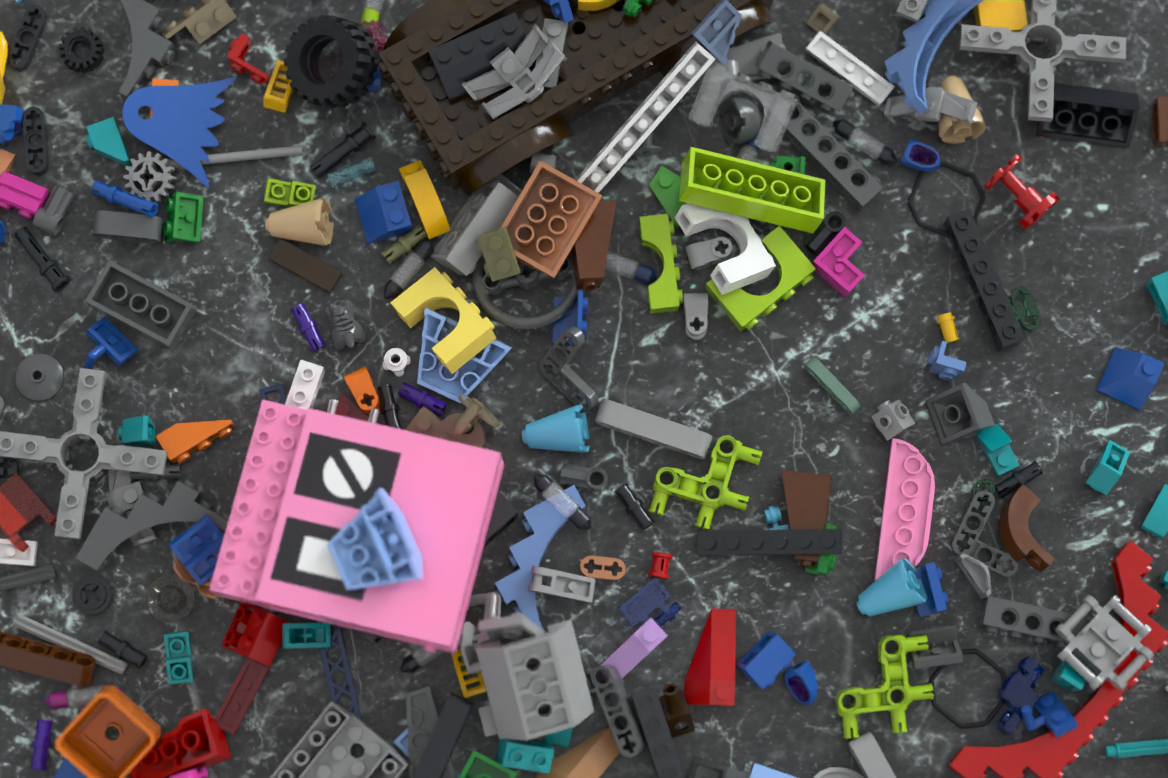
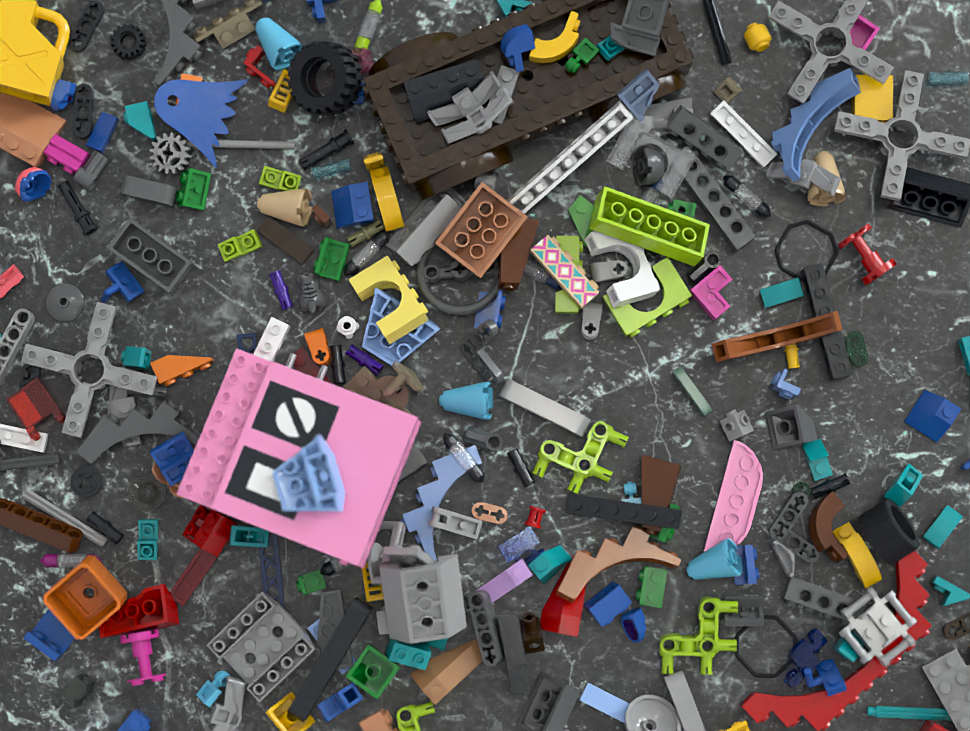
camera: 15 degrees right, 5 degrees up
dark purple pin [30,719,53,771] -> none
blue pin [91,180,158,217] -> none
olive bracket [477,227,521,282] -> none
rock [900,139,941,172] -> none
none -> blue slope [86,112,119,154]
none -> lime slope [217,229,263,262]
none -> medium azure cone [255,18,303,71]
none -> green bracket [296,569,327,595]
none -> reddish brown plate [312,204,332,229]
none -> green bracket [313,236,351,282]
none -> yellow slope [363,152,385,171]
none -> teal slope [528,545,572,584]
none -> brick [530,235,599,309]
none -> arch [556,526,681,603]
none -> green bracket [635,566,667,608]
none -> dark orange arch [712,311,843,363]
none -> teal slope [760,277,804,308]
none -> yellow arch [832,522,882,589]
none -> black tyre [859,499,920,565]

